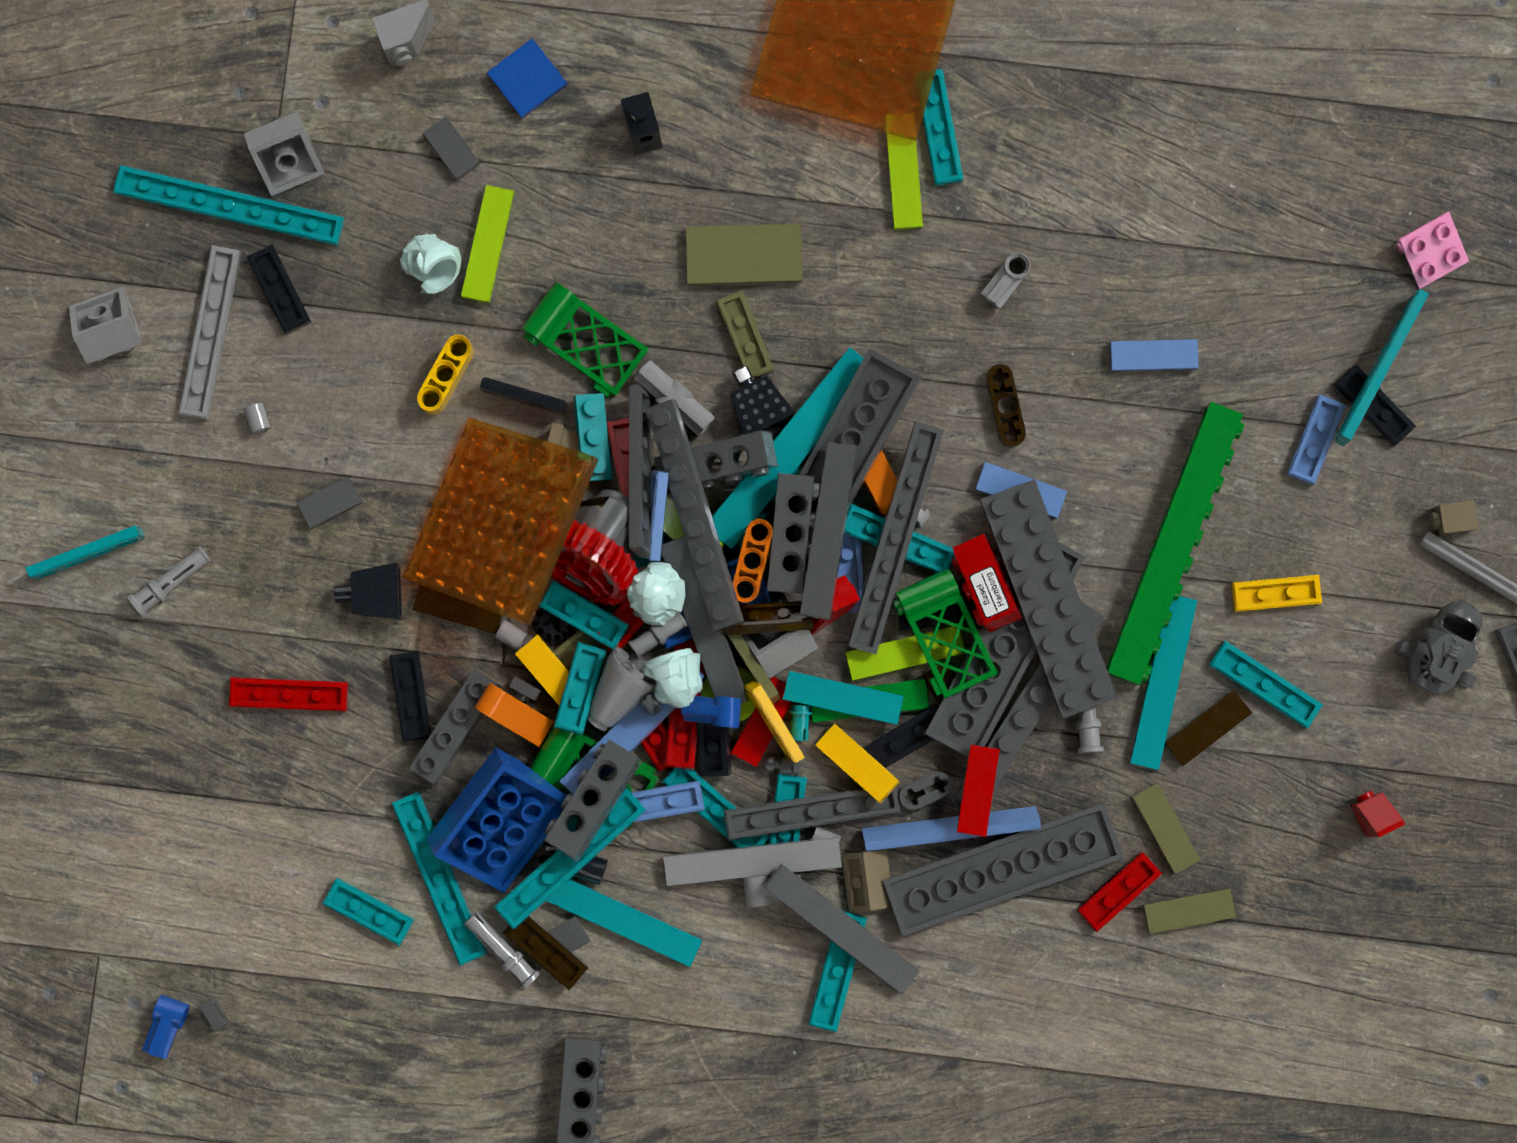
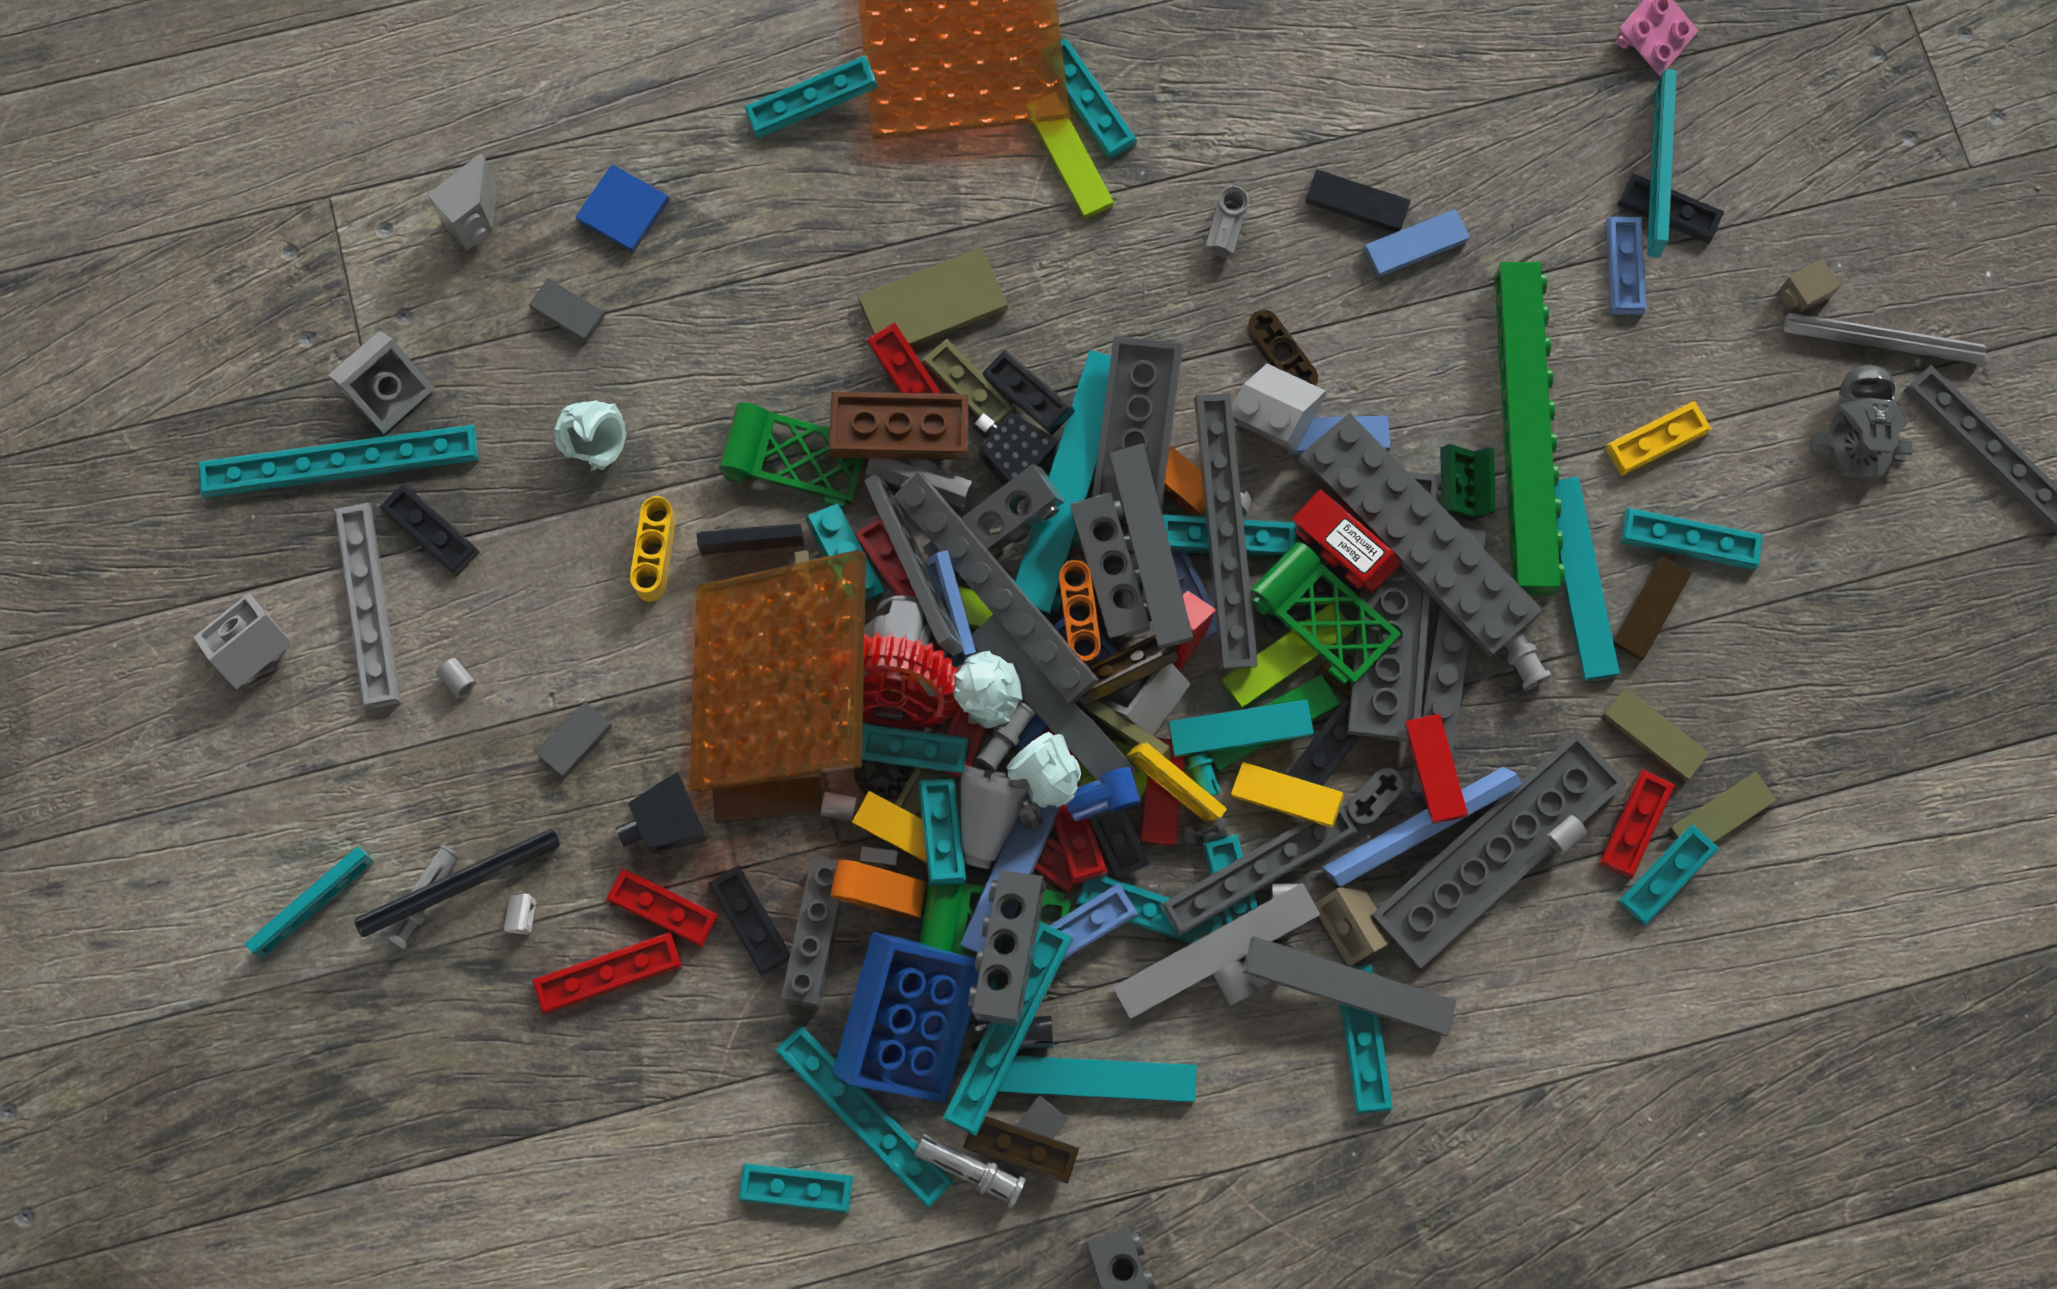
camera: 20 degrees left, 10 degrees down
lime tile [461,185,515,304] -> none
black torso [620,92,663,155] -> none
red slope [1350,790,1406,838] -> none
none -> black axle [354,829,560,937]
none -> white slope [504,893,537,935]
none -> red tile [606,868,719,948]
none -> teal tile [744,55,879,139]
none -> reddish brown tile [829,392,969,460]
none -> red tile [866,322,941,394]
none -> black tile [982,350,1075,436]
none -> light grey slope [1232,364,1327,452]
none -> black tile [1305,169,1411,232]
none -> dark green bracket [1440,444,1496,521]
none -> light grey hinge [1546,815,1587,855]
none -> teal tile [1618,824,1719,926]

